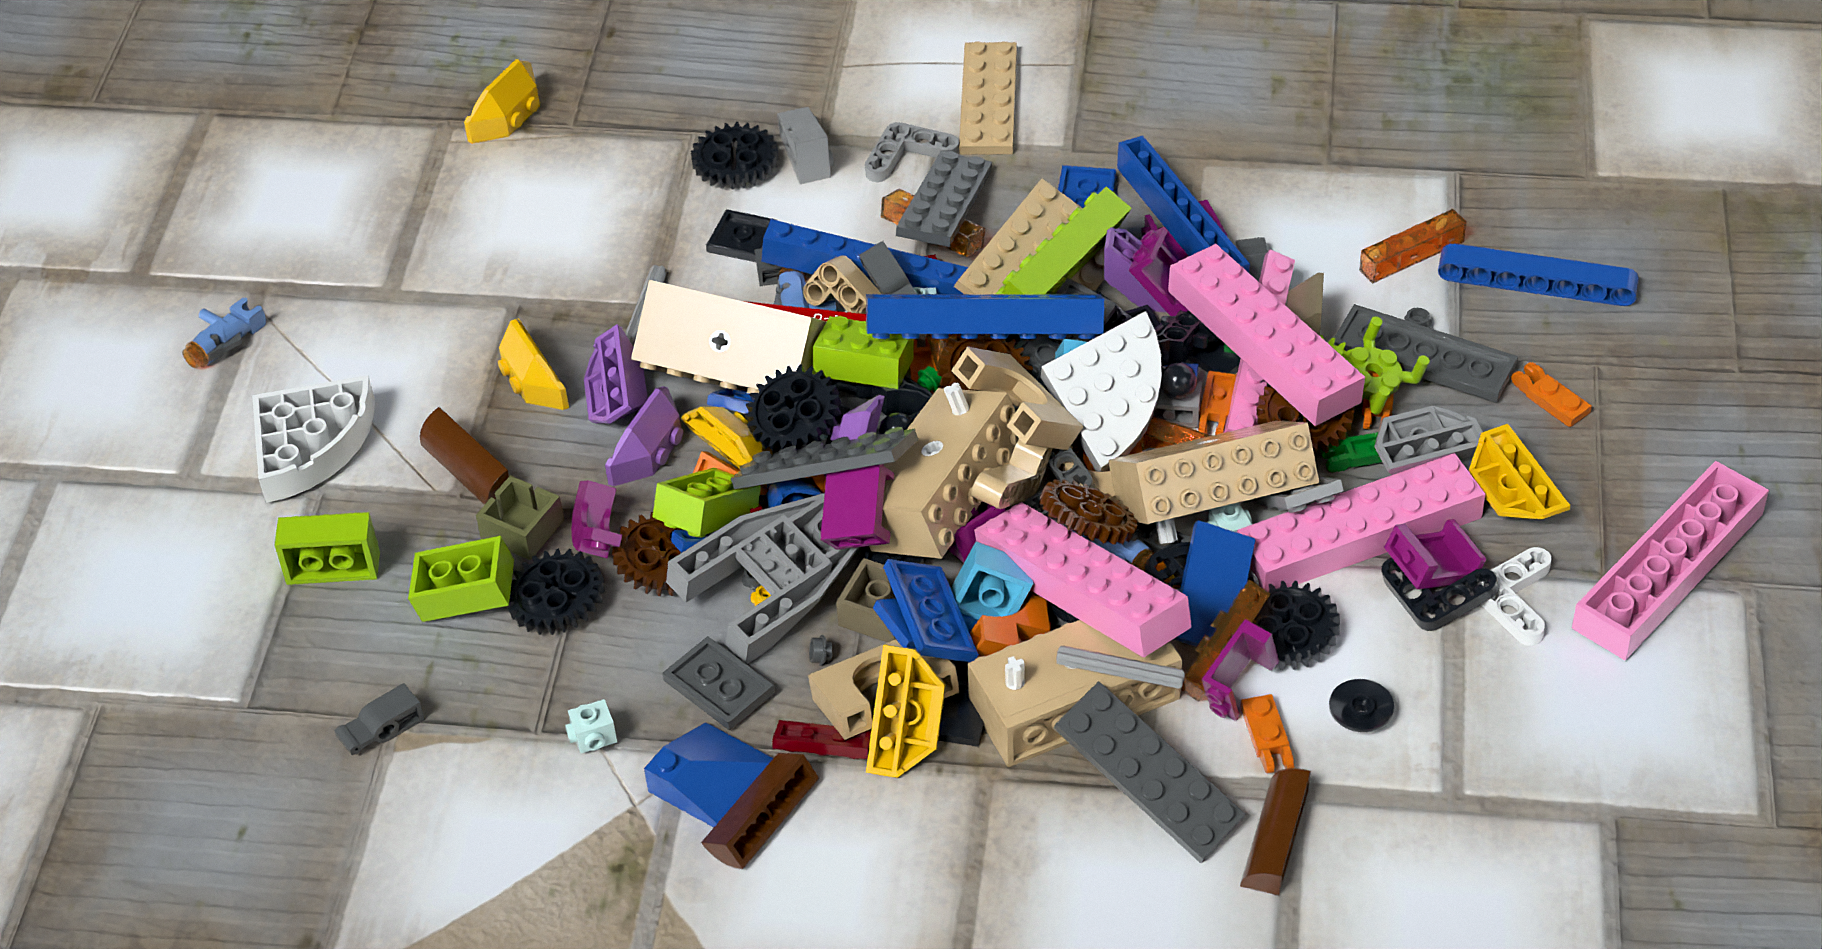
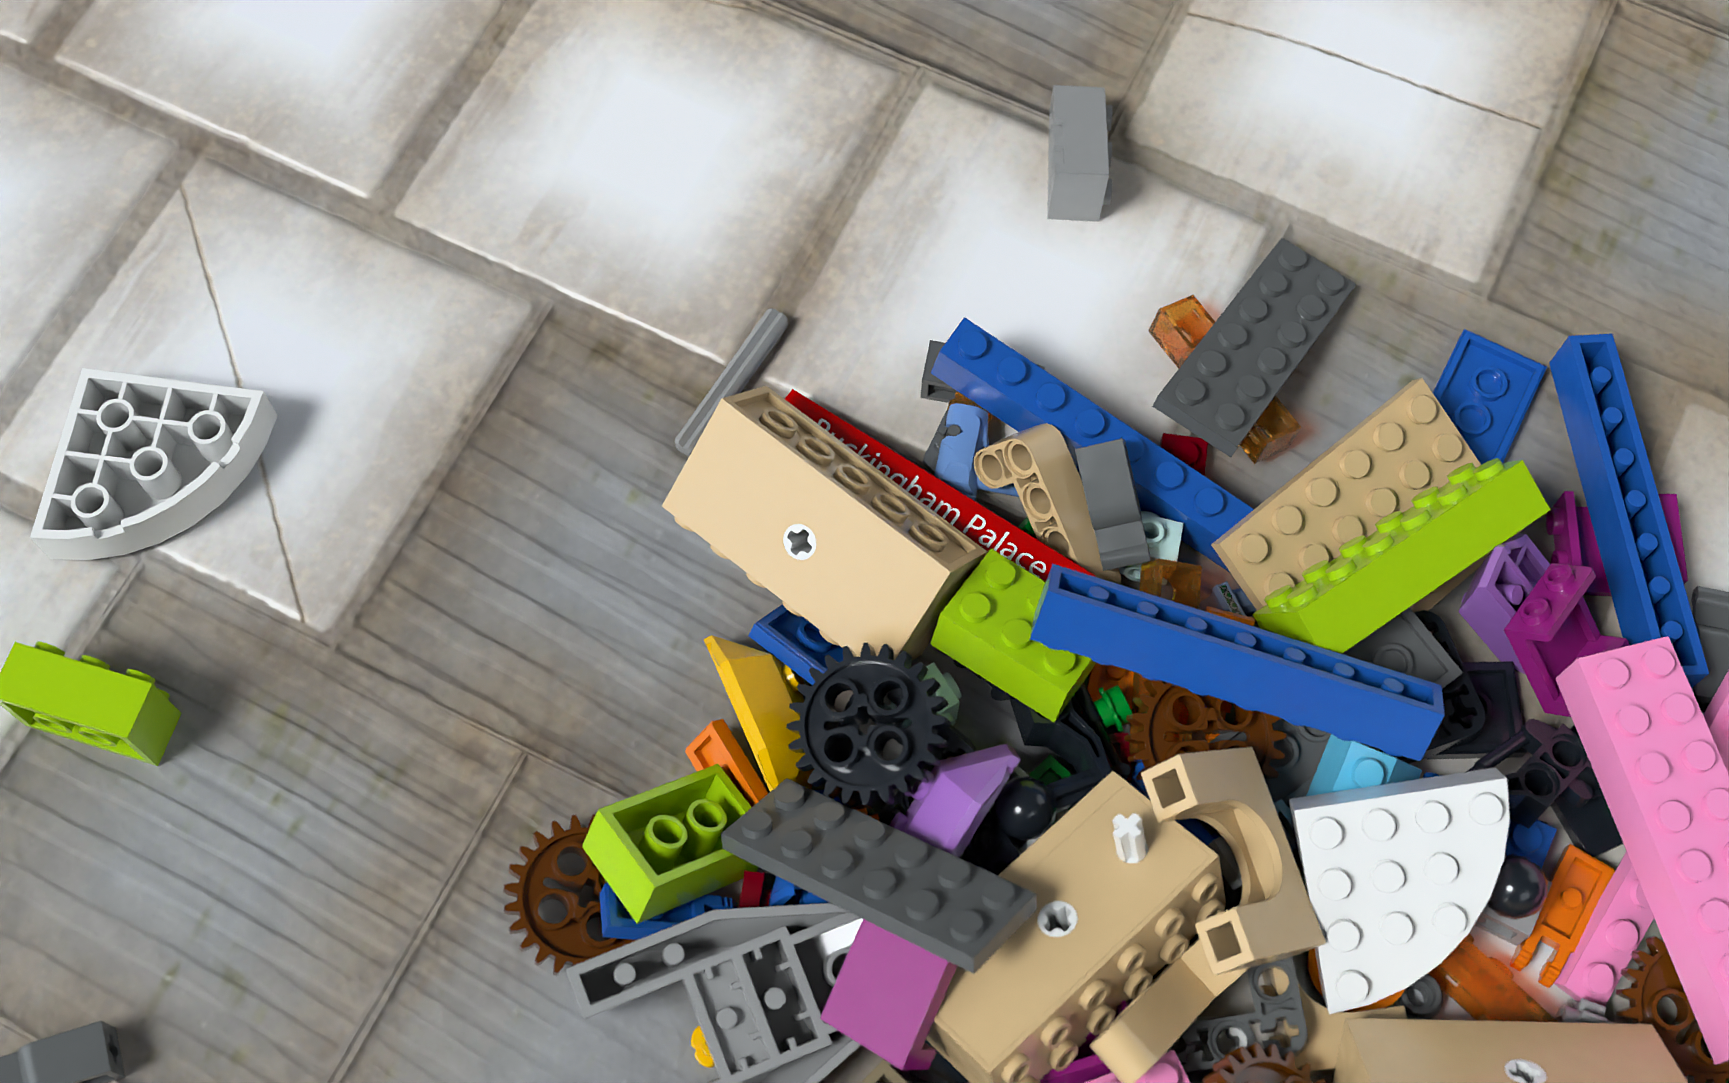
camera: 15 degrees right, 20 degrees up
medium blue piece [182,298,266,369] -> none
lime brick [408,536,514,622] -> none
reddish brown brick [420,407,509,505] -> none
olive piece [476,476,564,560] -> none
yellow wedge [498,318,569,410] -> none
black gear [507,548,605,635] -> none
magenta arch [571,480,622,558] -> none
medium lavender wedge [584,324,648,424] -> none
medium lavender wedge [605,386,683,486] -> none
black gear [691,122,779,190] -> none
black tile [706,209,777,263] -> none
light grey beam [865,122,959,182] -> none
tan plate [959,42,1017,154] -> none

